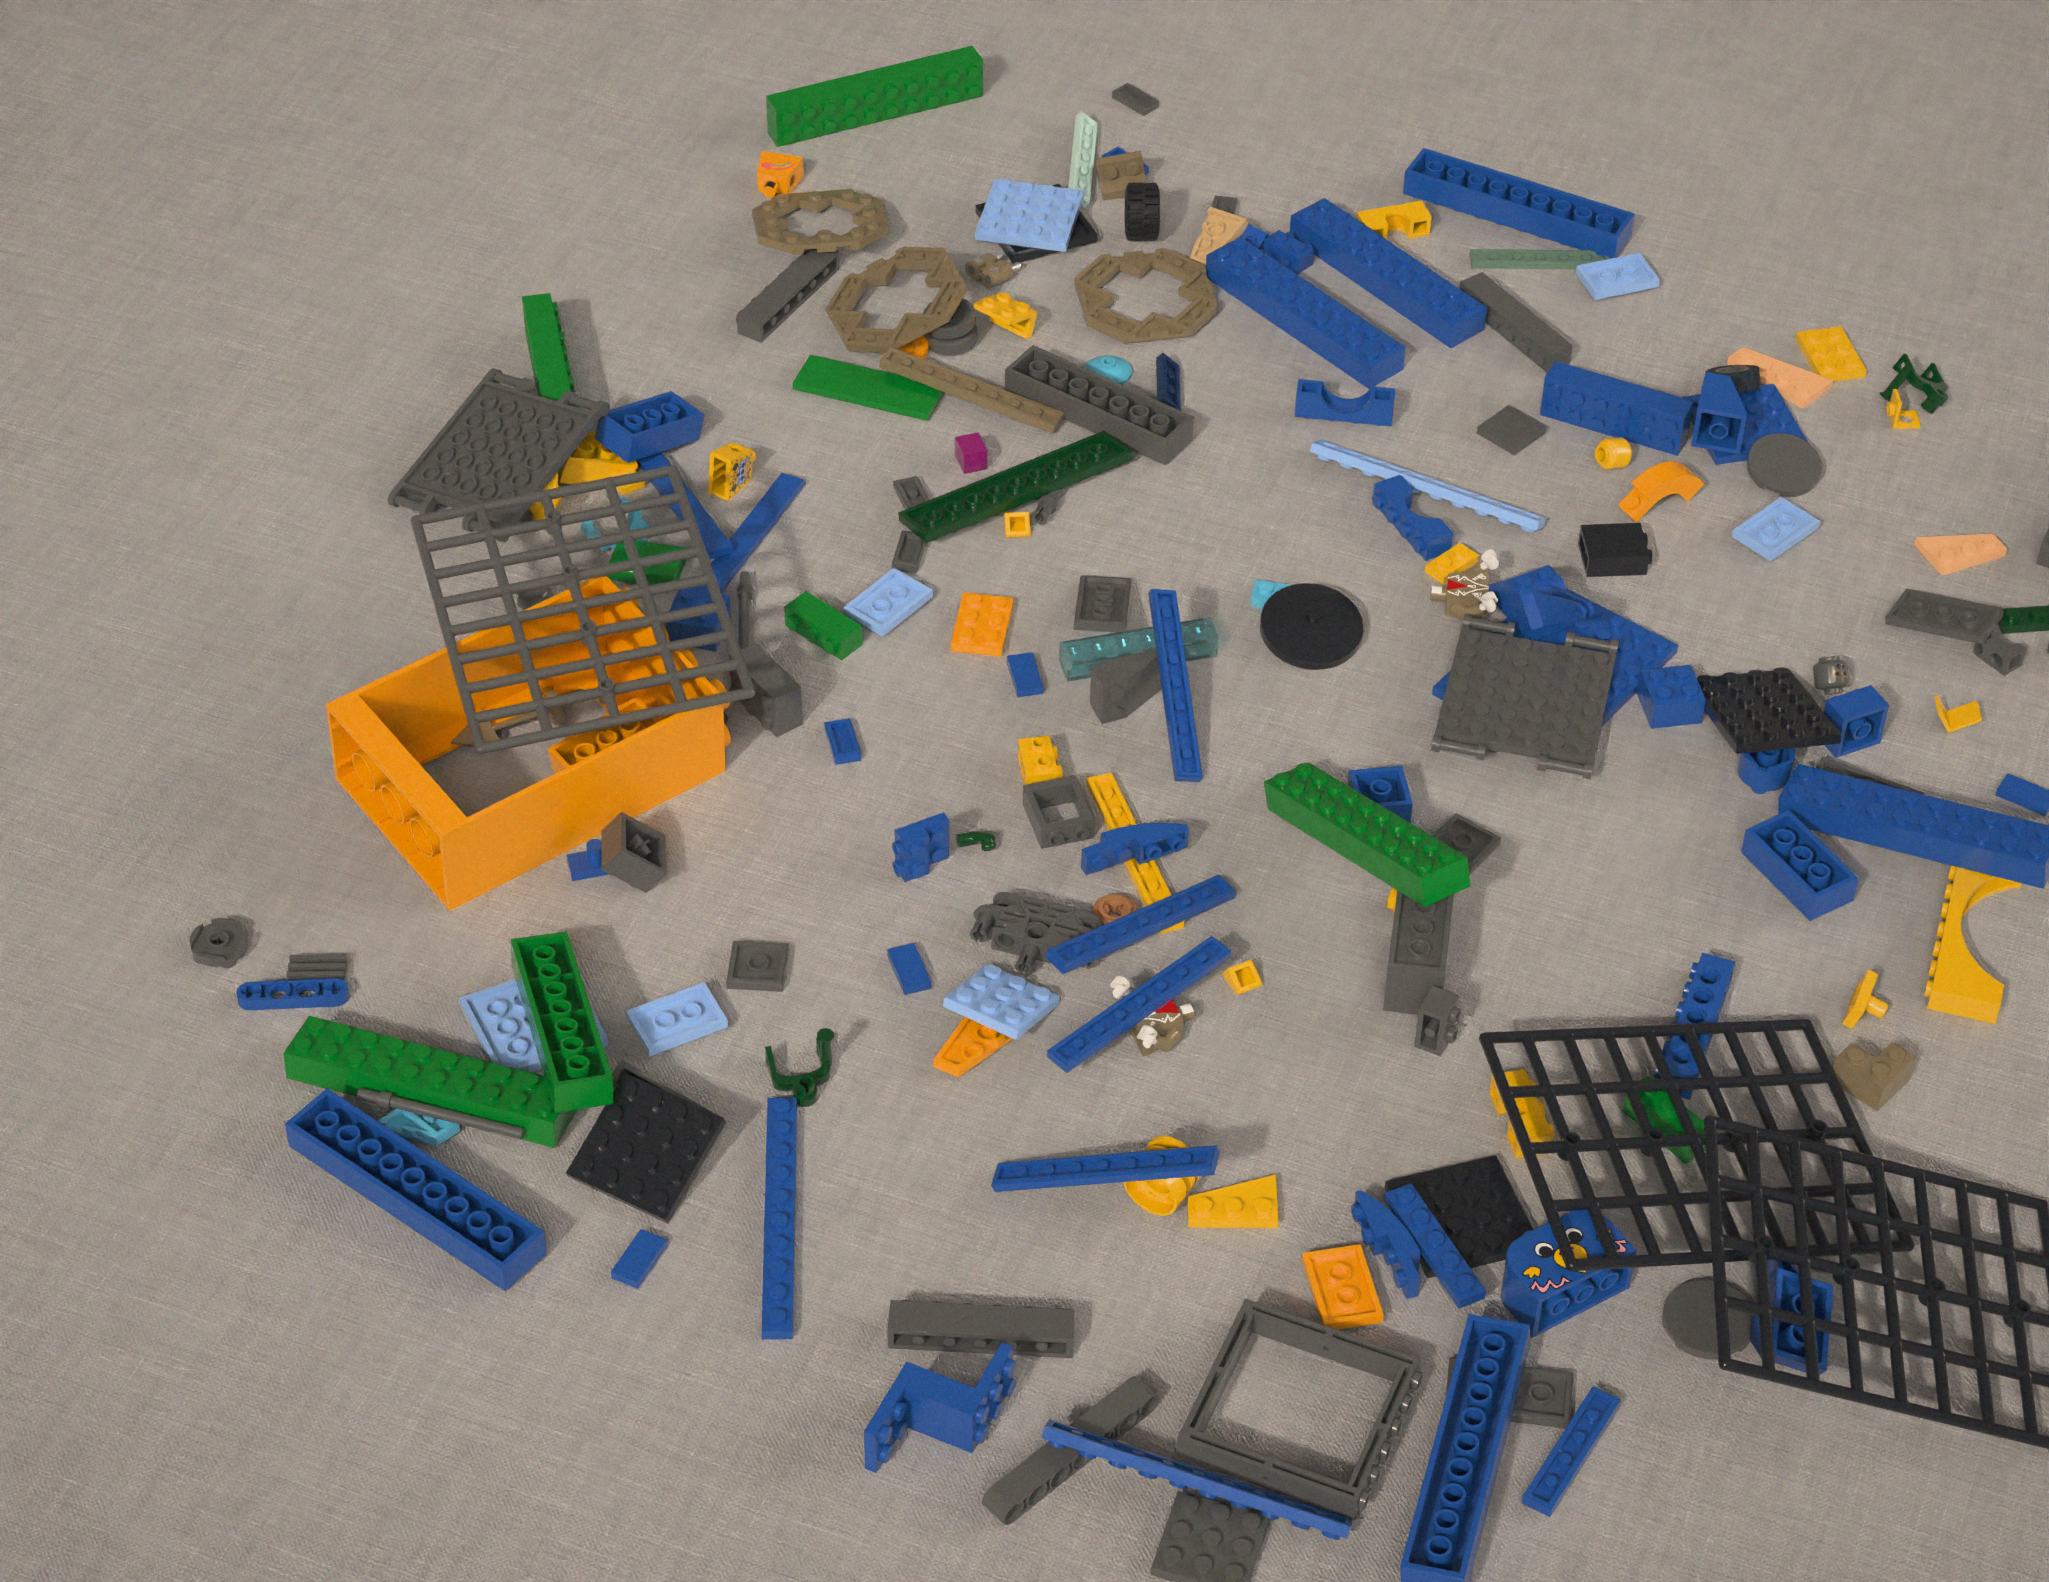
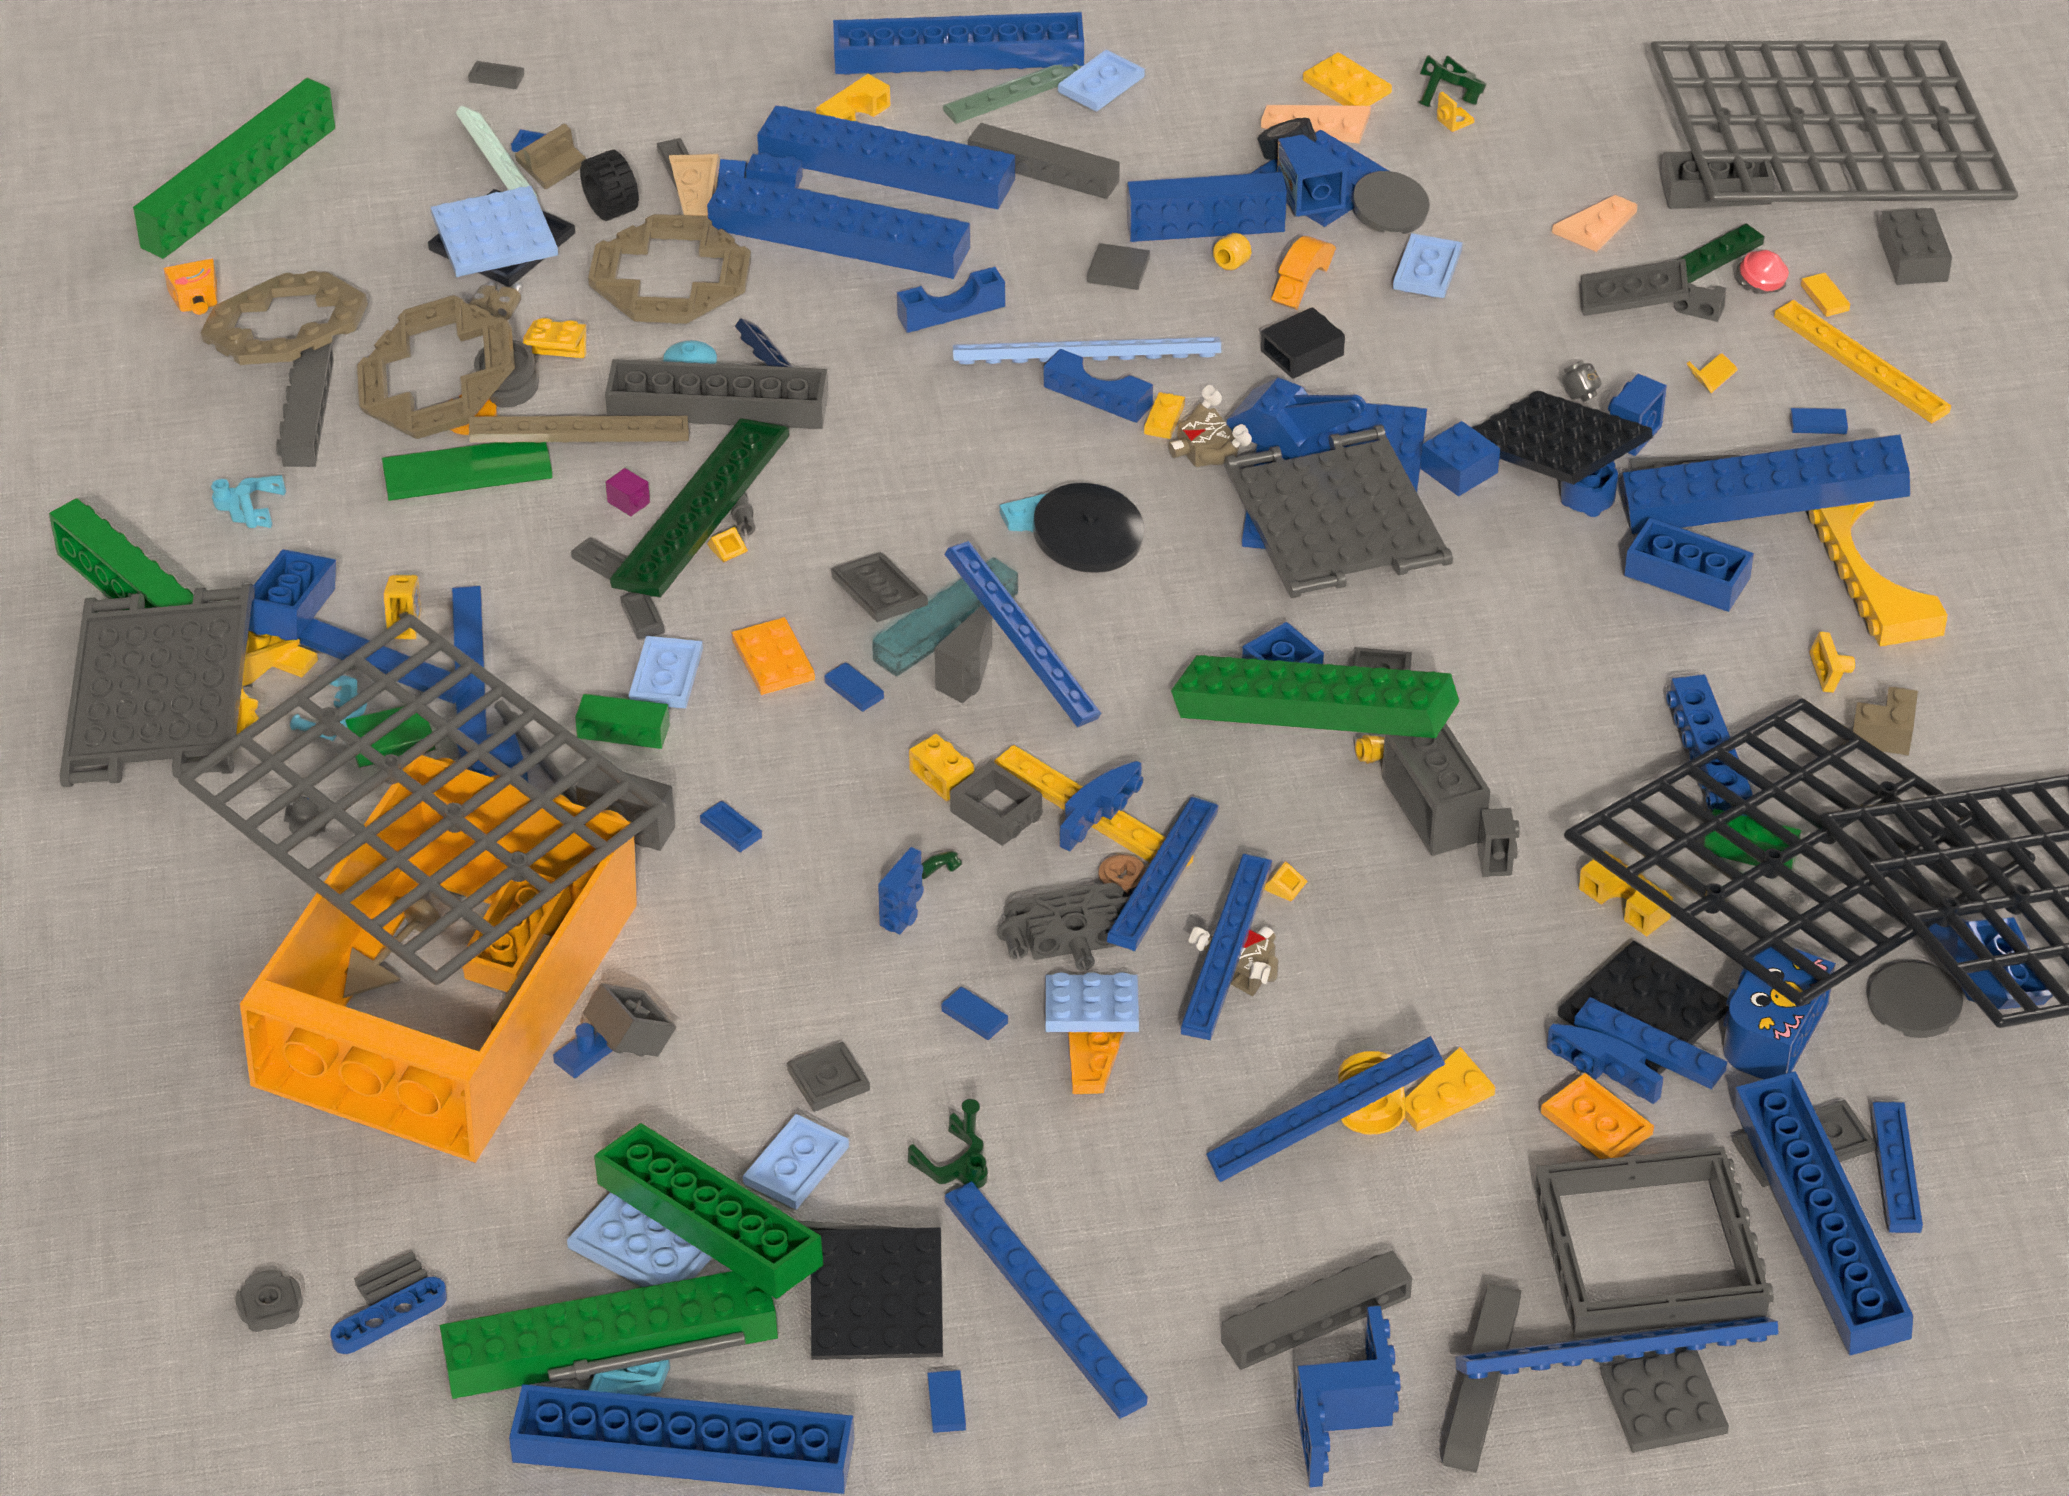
camera: 30 degrees left, 0 degrees up
none -> medium azure piece [211,475,286,528]

